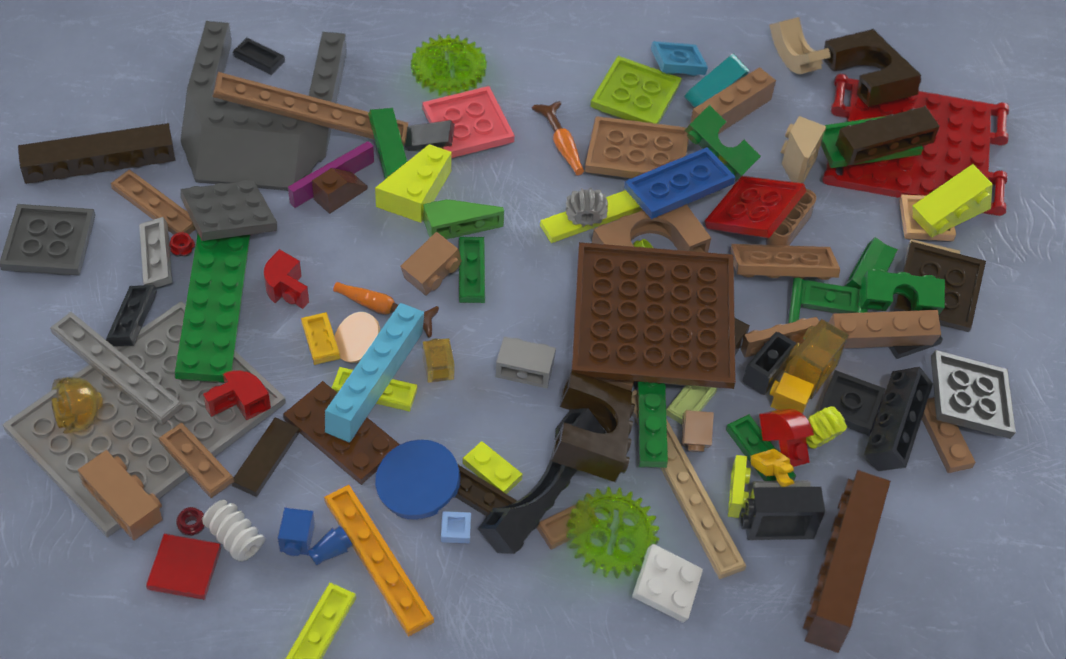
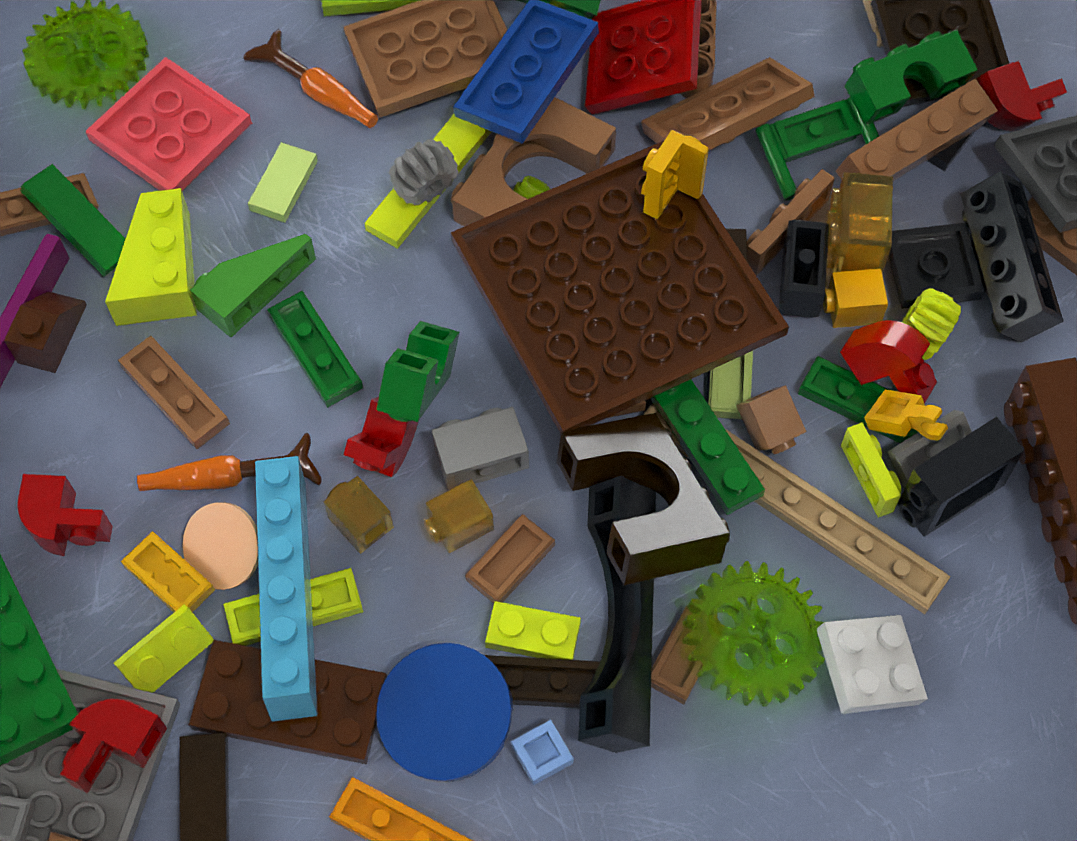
camera: 25 degrees left, 10 degrees up
medium nougat brick [400,232,462,296] -> none
black tile [405,120,455,151] -> none
green piece [845,237,898,289] -> none
none -> neon yellow plate [114,605,214,693]
none -> medium nougat plate [118,335,230,449]
none -> yellowish green tile [248,142,318,223]
none -> red brick [343,396,419,477]
none -> green arch [376,321,460,422]
none -> clear yellow brick [424,479,494,553]
none -> medium nougat tile [465,514,555,603]
none -> yellow bracket [641,130,709,219]
none -> red brick [976,60,1067,131]

